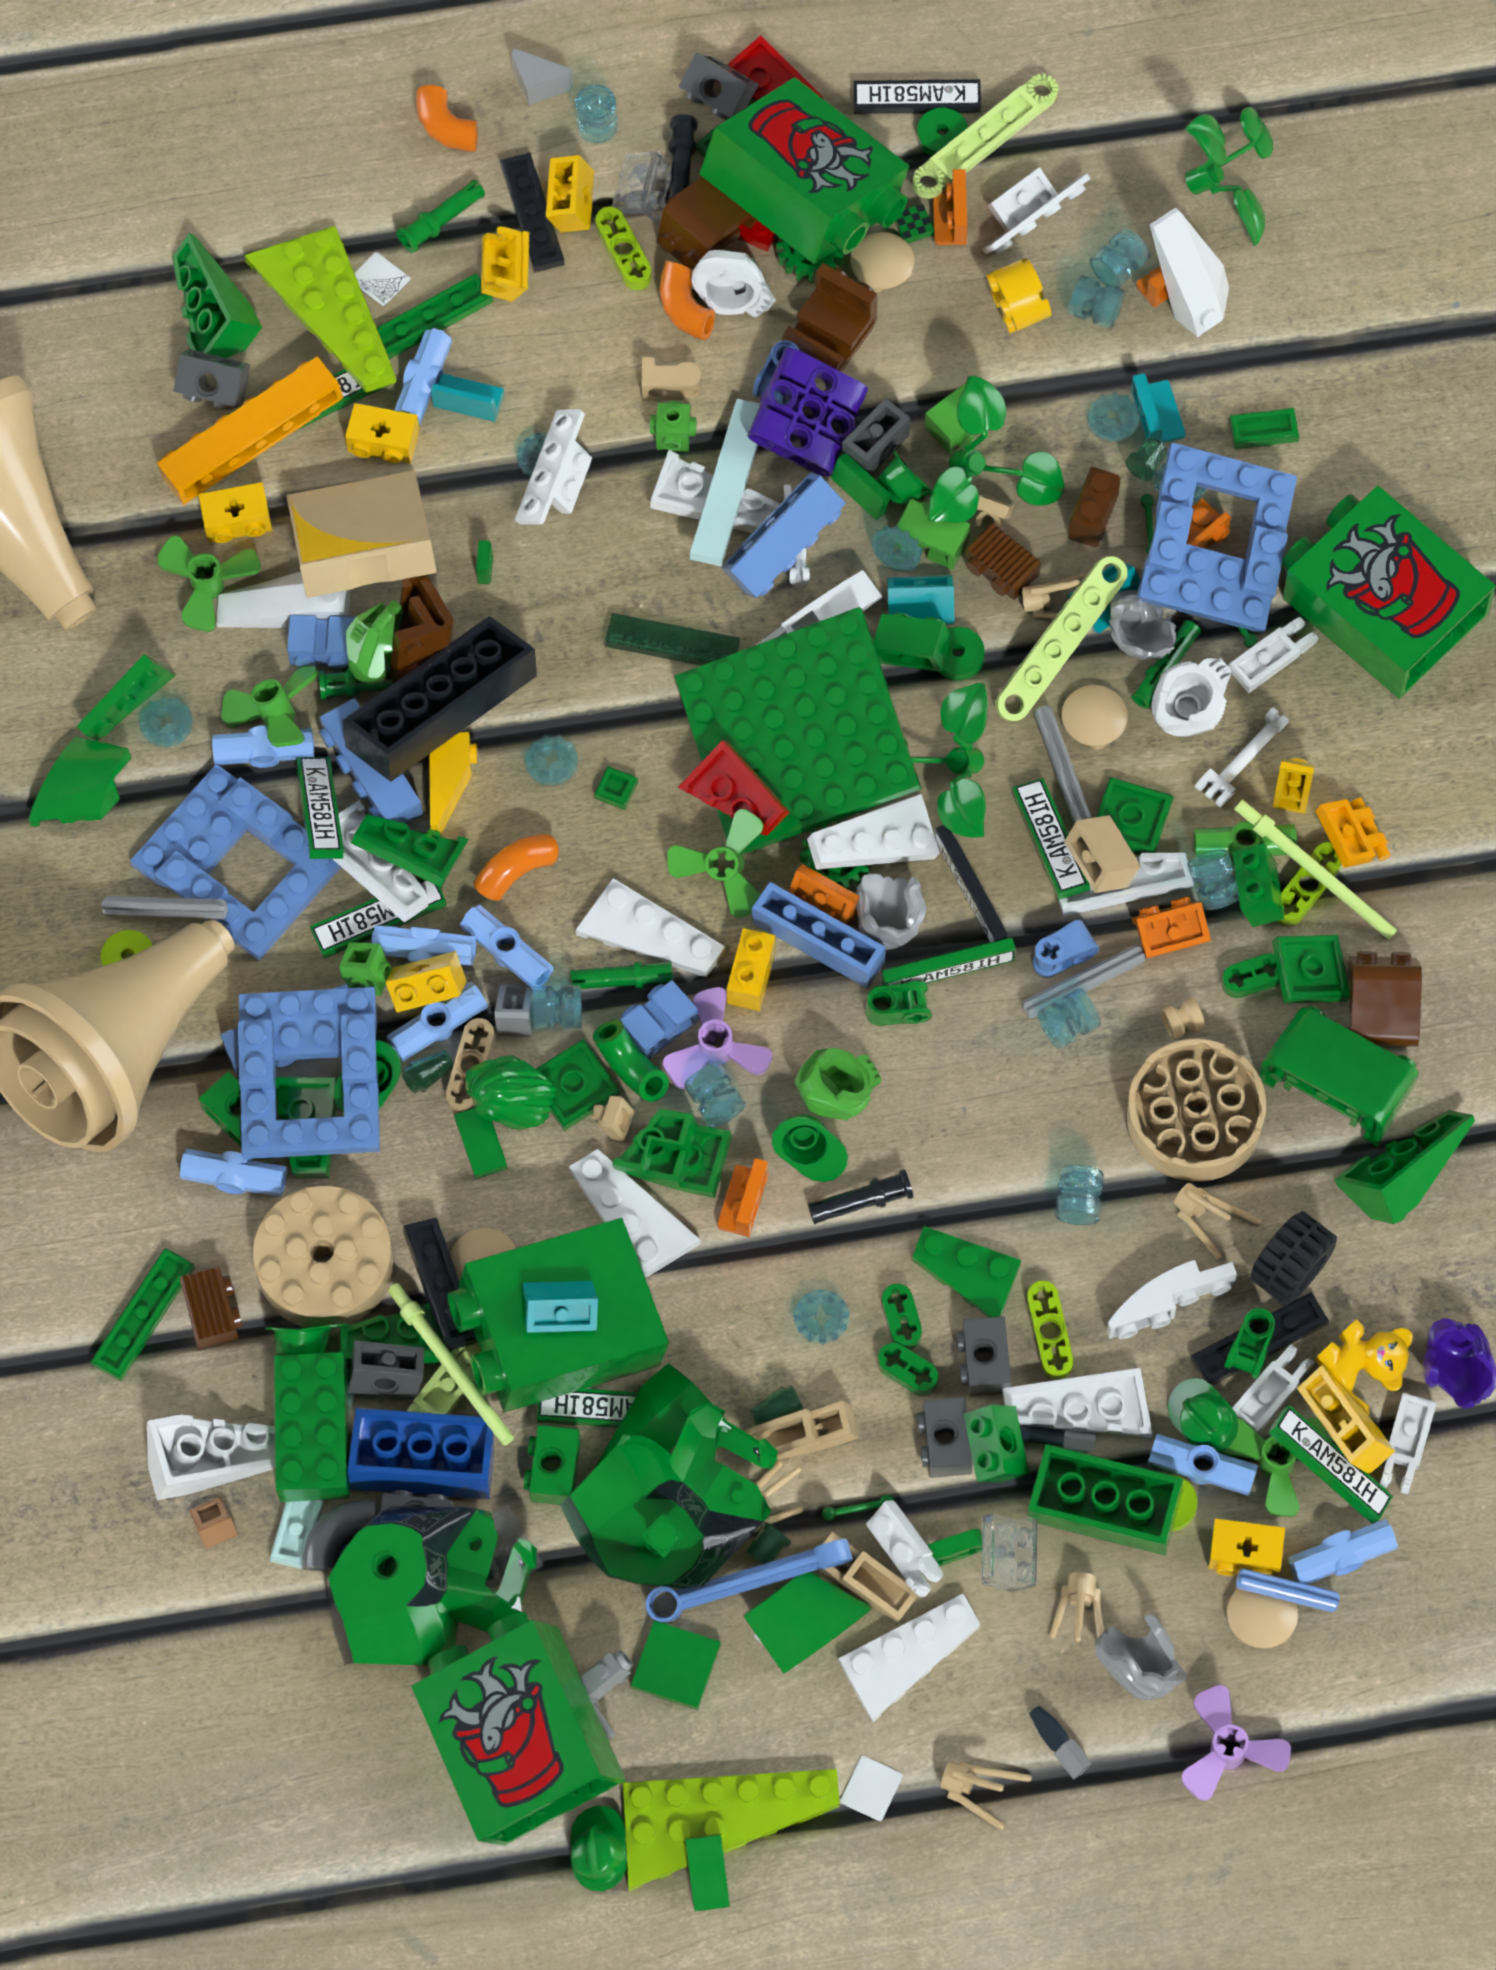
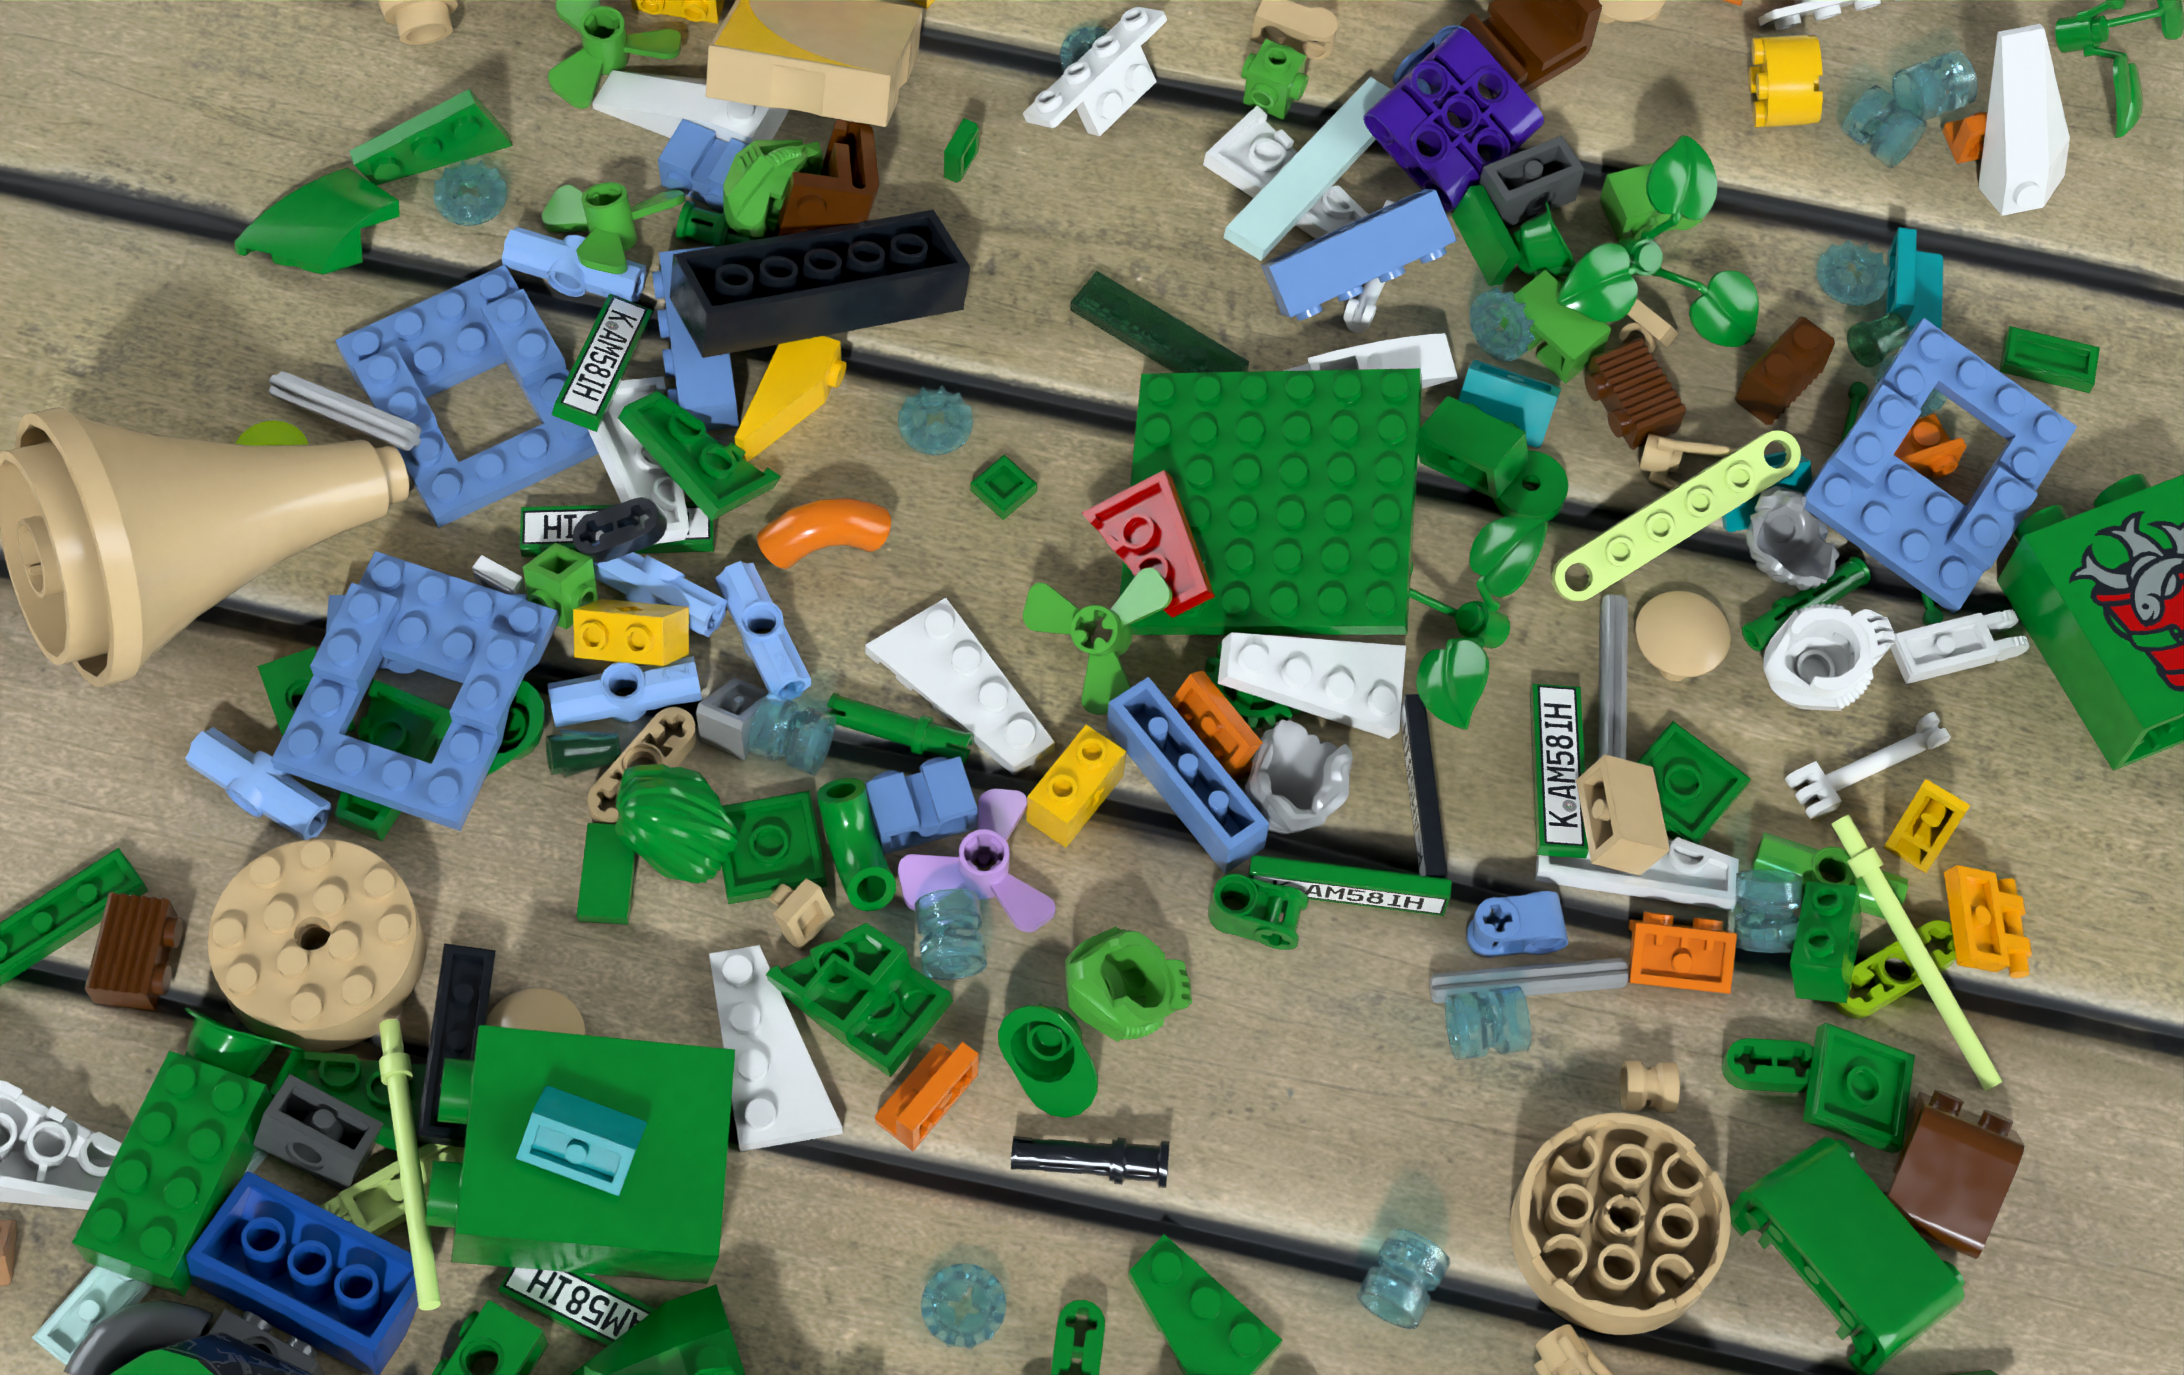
camera: 15 degrees right, 5 degrees down
none -> white tile [472,555,526,594]
none -> black beam [573,497,667,563]

